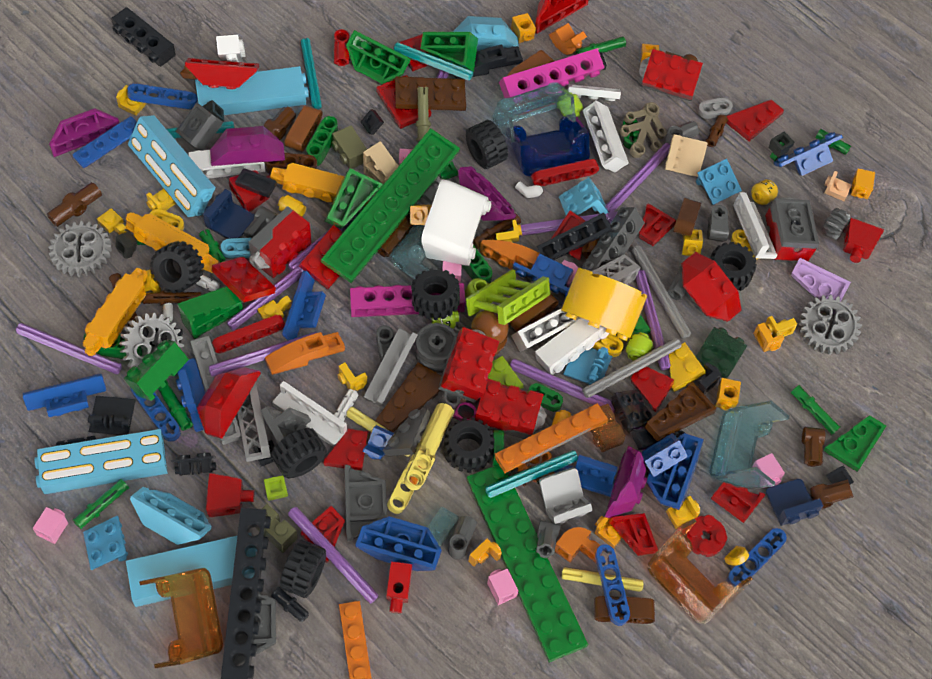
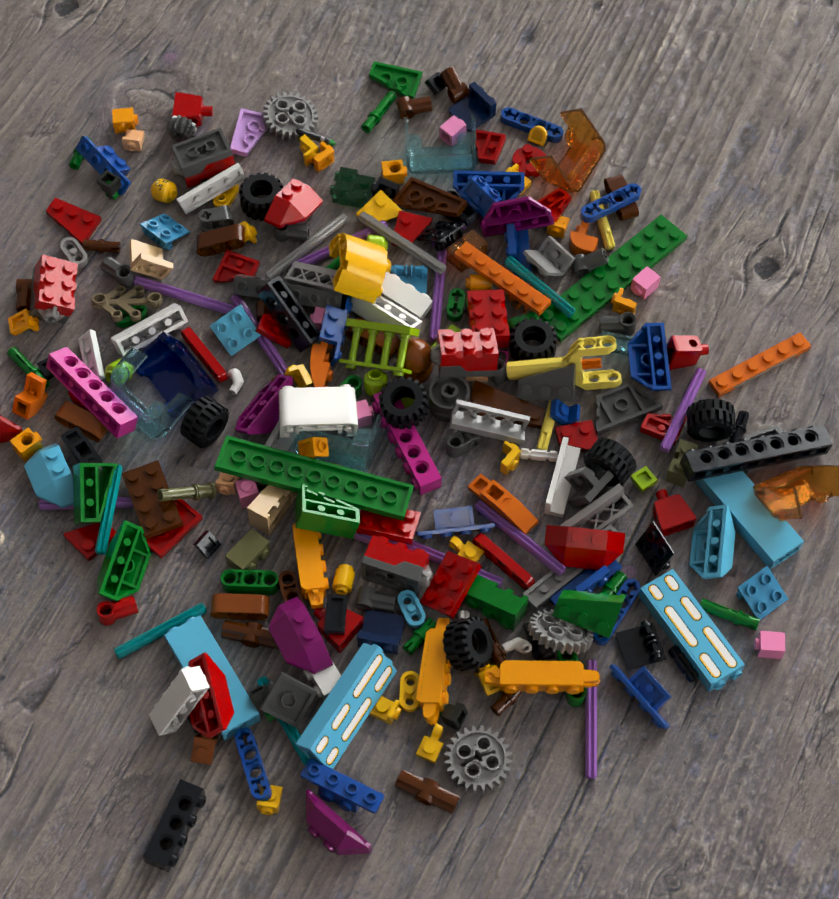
camera: 105 degrees left, 0 degrees up
none -> black piece [295,129,336,146]

